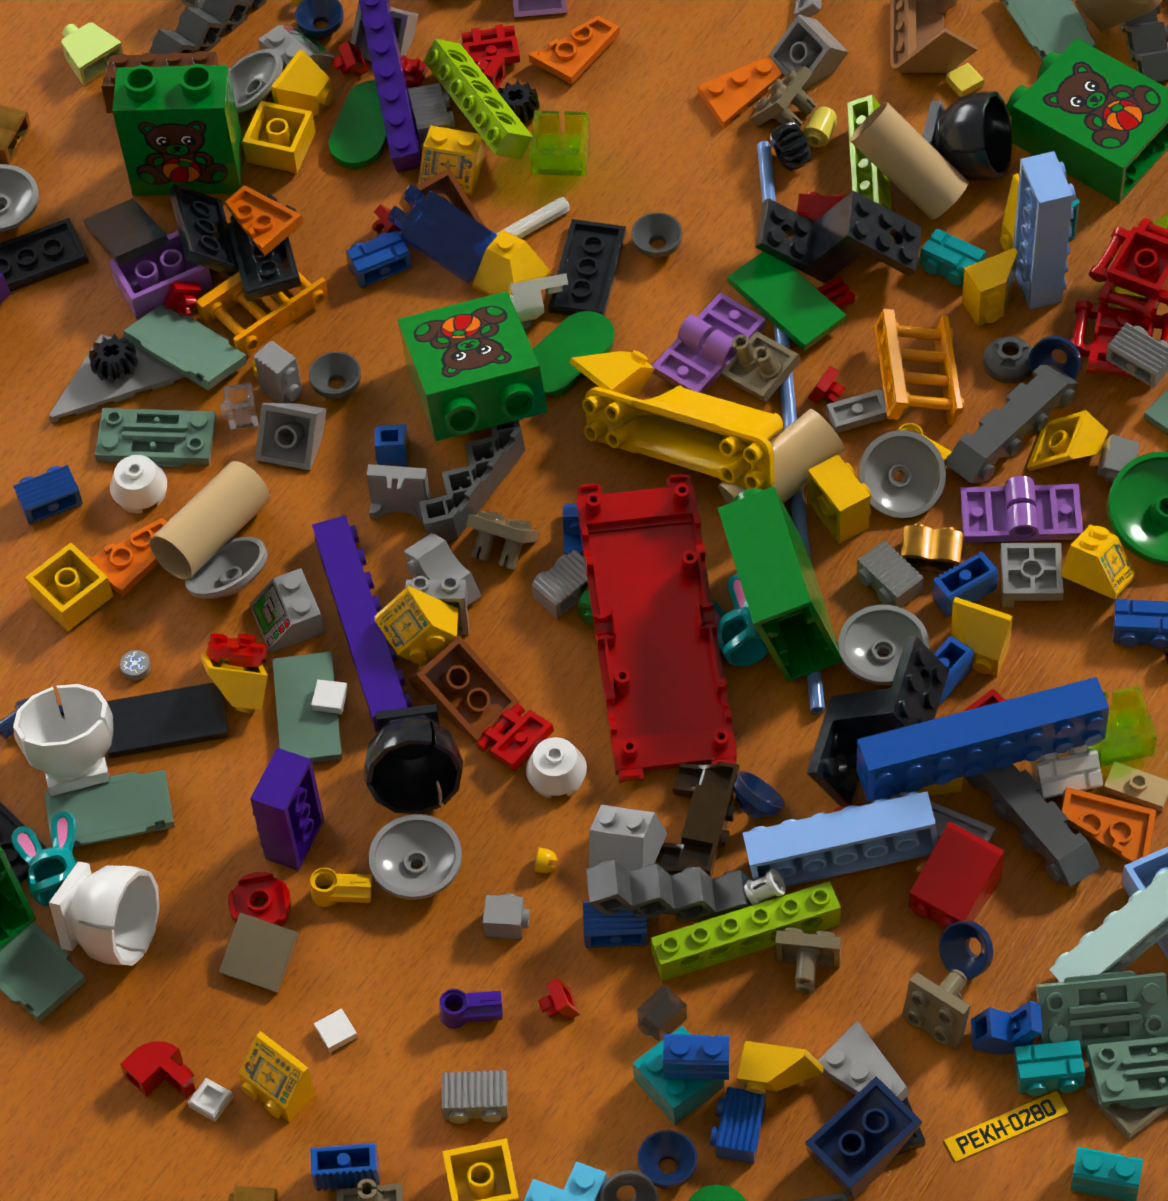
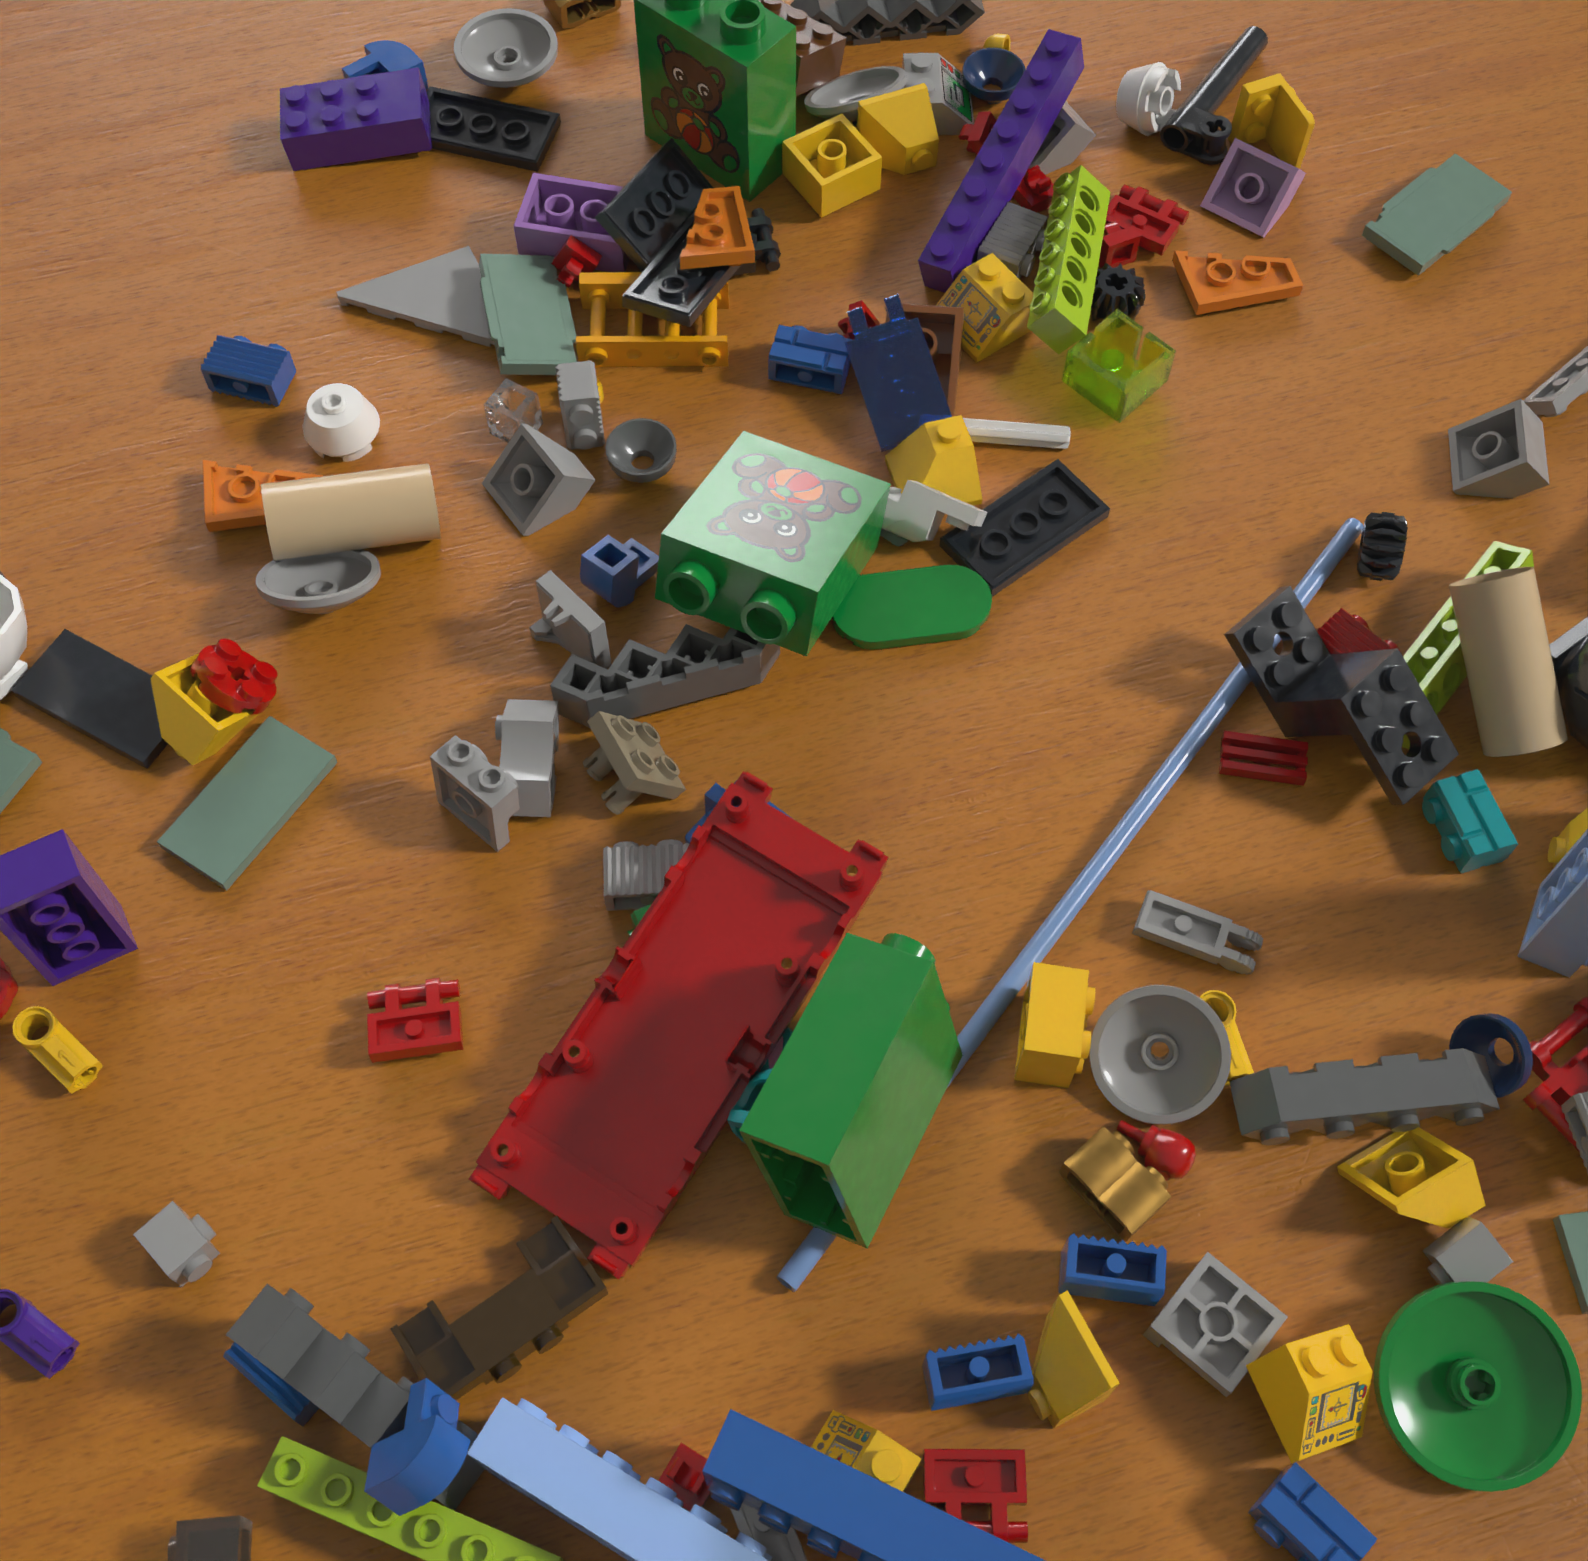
camera: 35 degrees right, 5 degrees up
yellow brick [25,543,114,631] -> none
black tile [83,198,169,266] -> none
black gear [89,334,138,384] -> none
sand green piece [95,408,217,468] -> none
light grey tile [120,650,151,681] -> none
light grey slope [249,568,325,653] -> none
white tile [311,679,348,714] -> none
dark purple brick [312,515,413,732] -> none
green tile [328,80,388,169] -> none
black plate [363,704,463,814] -> none
light grey dish [369,814,462,900] -> none
yellow slope [374,585,458,666] -> none
dark orange slope [408,635,520,743] -> none
white cone [526,737,587,798] -> none
yellow hinge [534,847,558,874] -> none
red tile [538,978,580,1020] -> none
yellow slope [568,350,655,397] -> none
yellow piece [582,385,783,490] -> none
light grey slope [589,805,667,872] -> none
dark grey piece [631,212,682,258] -> none
medium lavender plate [652,292,766,394] -> none
orange wing [698,56,782,129] -> none
tan piece [718,409,846,504] -> none
dark tan plate [721,331,801,402] -> none
green tile [727,252,846,351] -> none
dark blue piece [734,771,785,819] -> none
white bush [744,869,786,905] -> none
dark tan plate [750,66,817,128] -> none
light yellow brick [803,106,837,147] -> none
red tile [807,366,846,404] -> none
black bracket [807,636,949,807] -> none
light grey dish [838,605,929,685] -> none
light grey brick [856,540,924,608] -> none
light orange fence [874,309,964,425] -> none
medium lavender plate [960,476,1083,543] -> none
yellow slope [962,248,1018,327] -> none
dark grey piece [983,336,1032,383] -> none
none -> blue brick [364,1378,470,1516]
none -> red piece [1116,1120,1196,1182]

